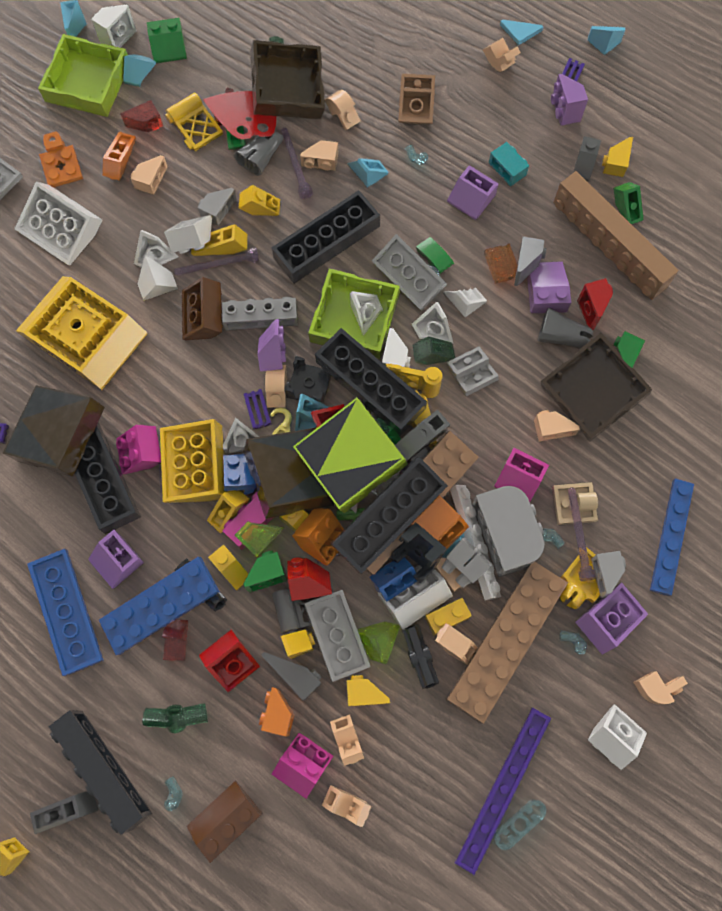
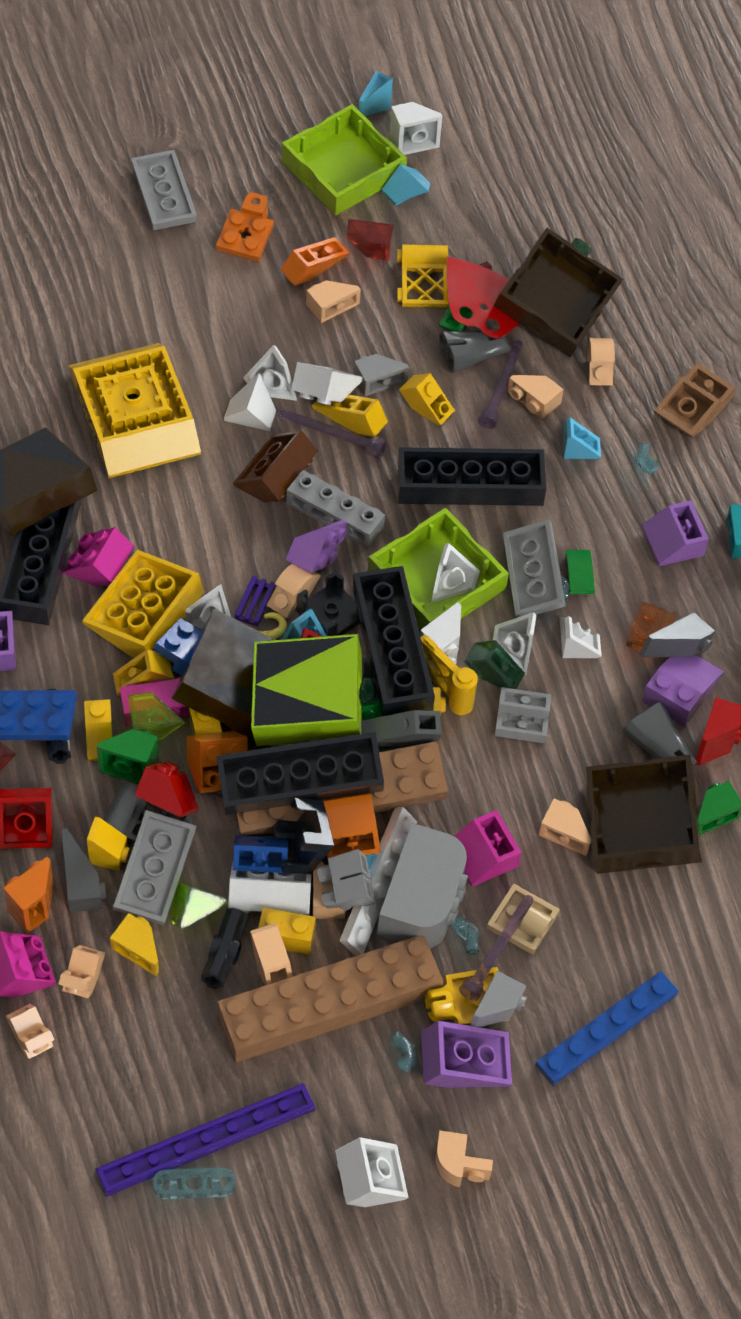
camera: 30 degrees right, 15 degrees down
white slope [15,182,102,265] -> none
green slope [146,17,187,63] -> none

